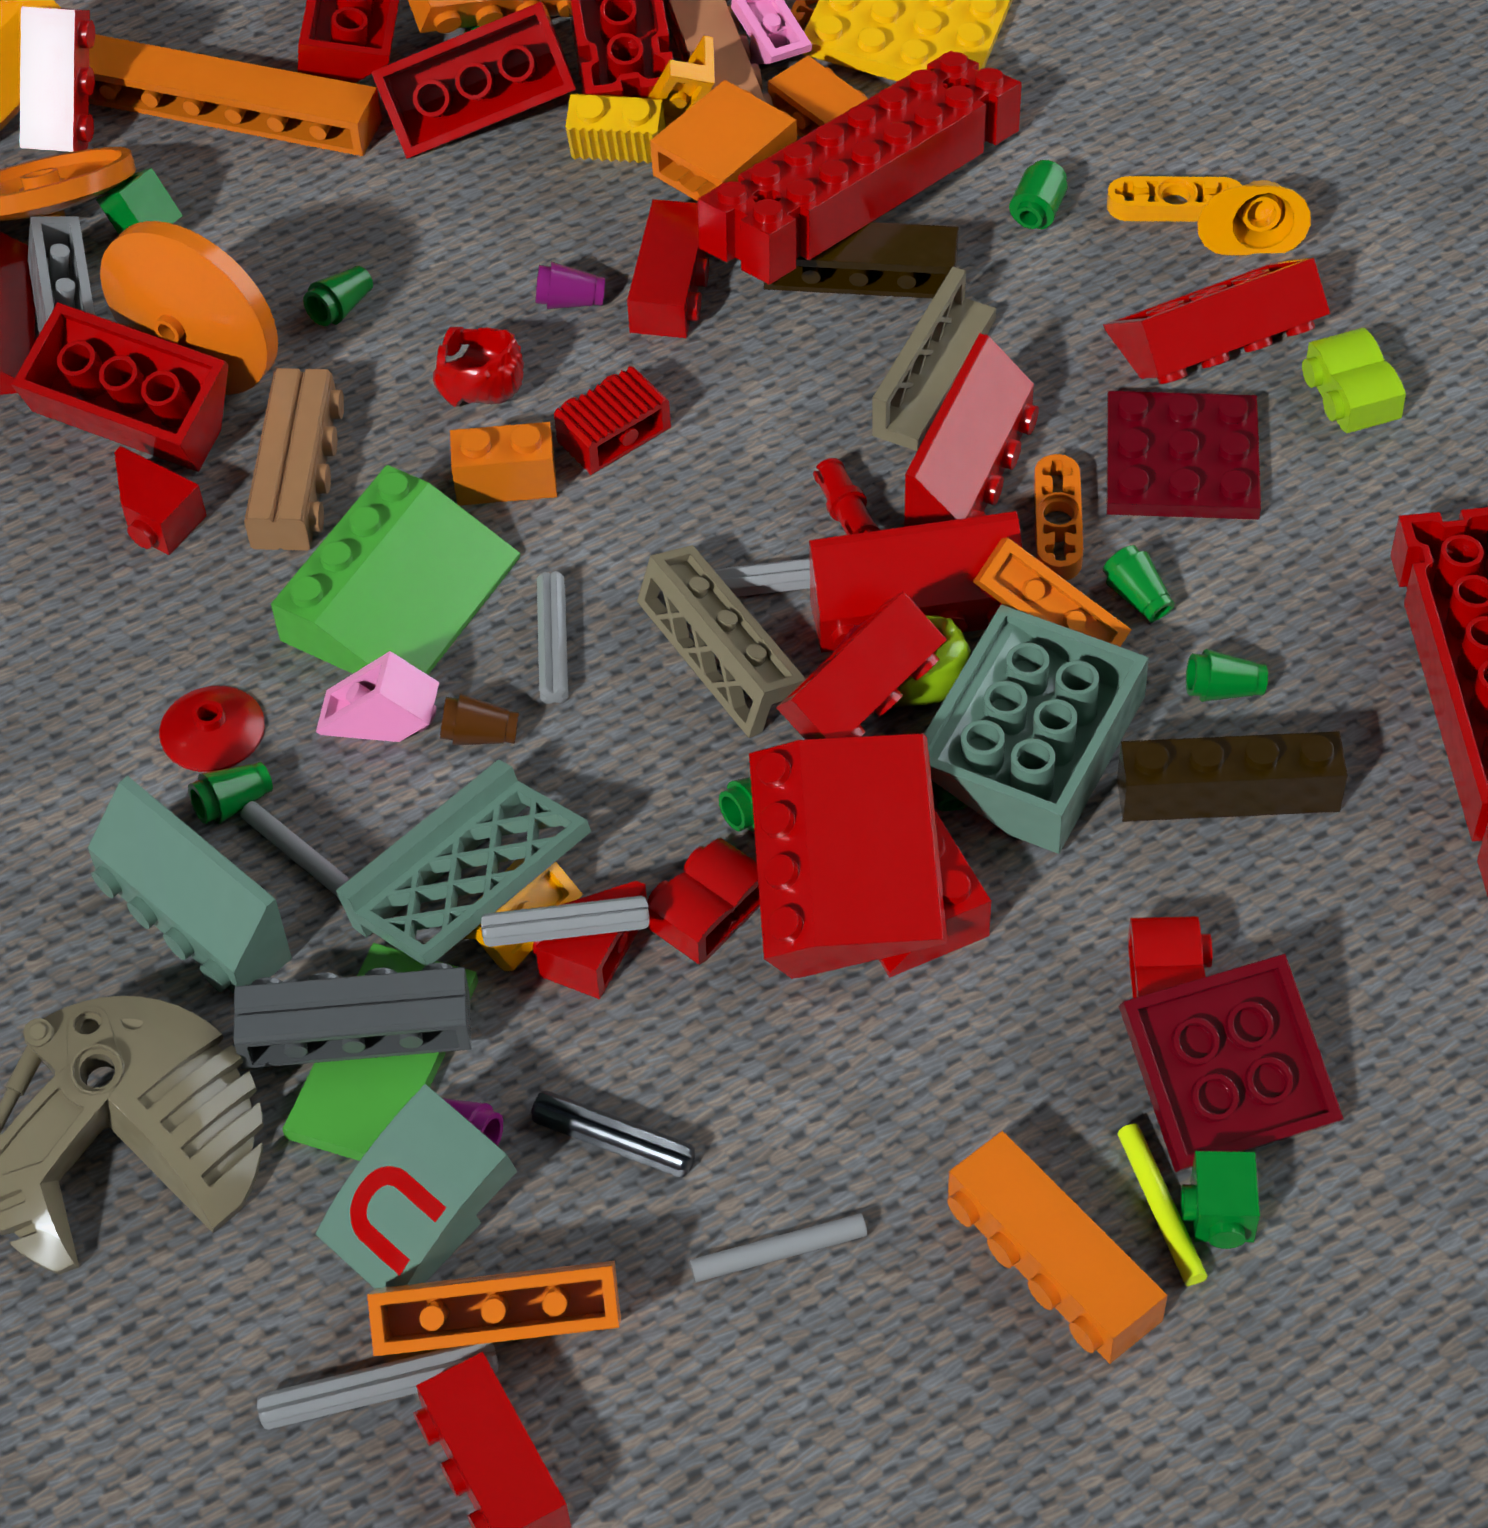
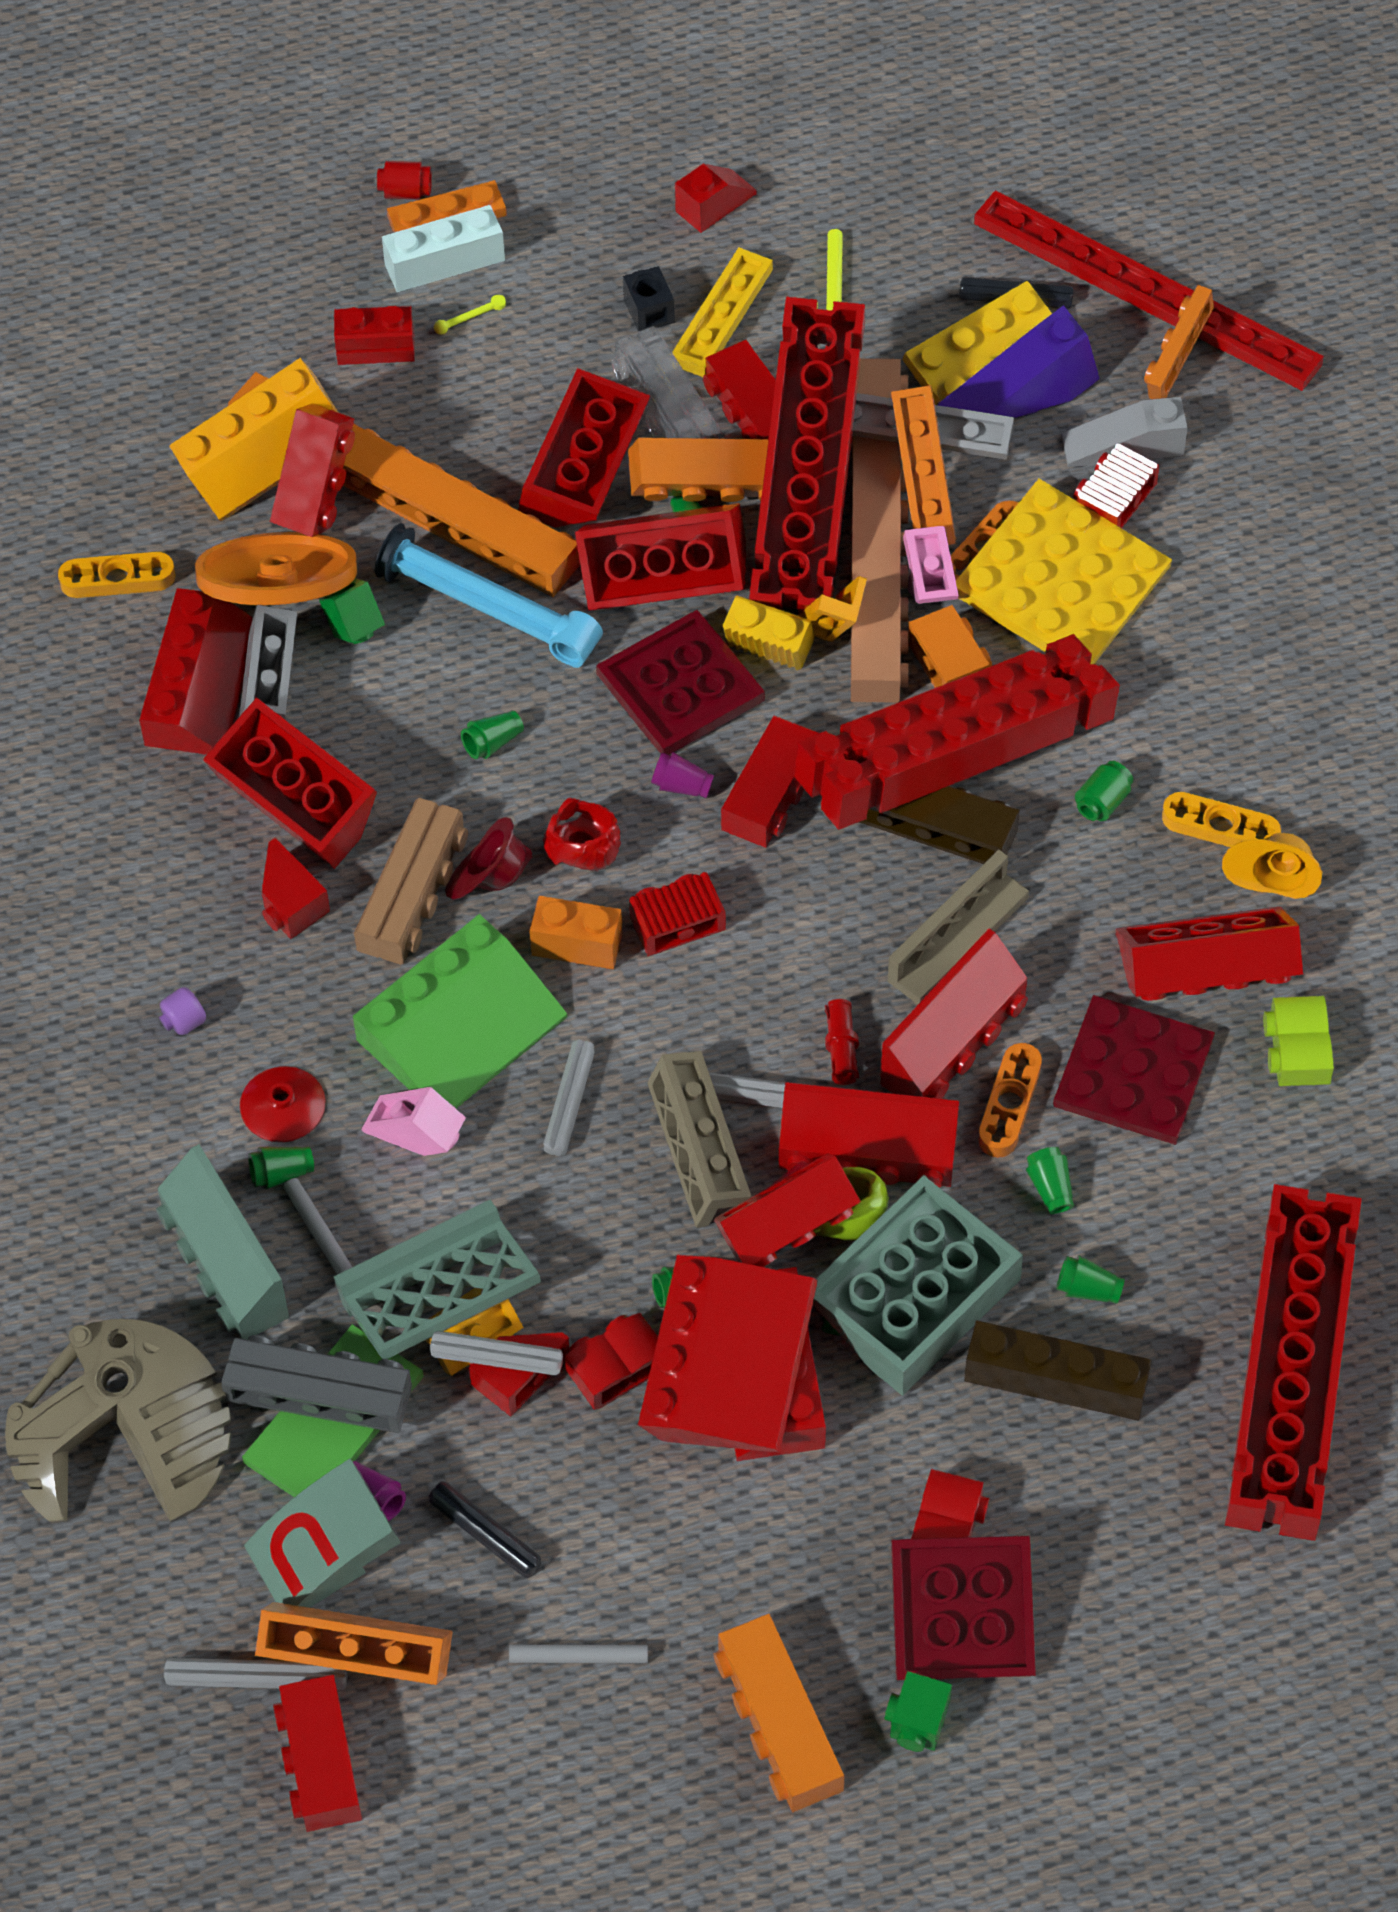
camera: 15 degrees right, 5 degrees up
orange dish [100,221,278,395] -> none
reddish brown cone [440,693,519,746] -> none
orange brick [650,80,797,201] -> none
orange plate [973,538,1132,647] -> none
neon yellow bar [1117,1124,1208,1287] -> none
none -> medium lavender piece [159,987,206,1035]
none -> medium azure piece [374,523,603,668]
none -> dark red piece [445,817,532,900]
none -> dark red plate [596,609,765,755]

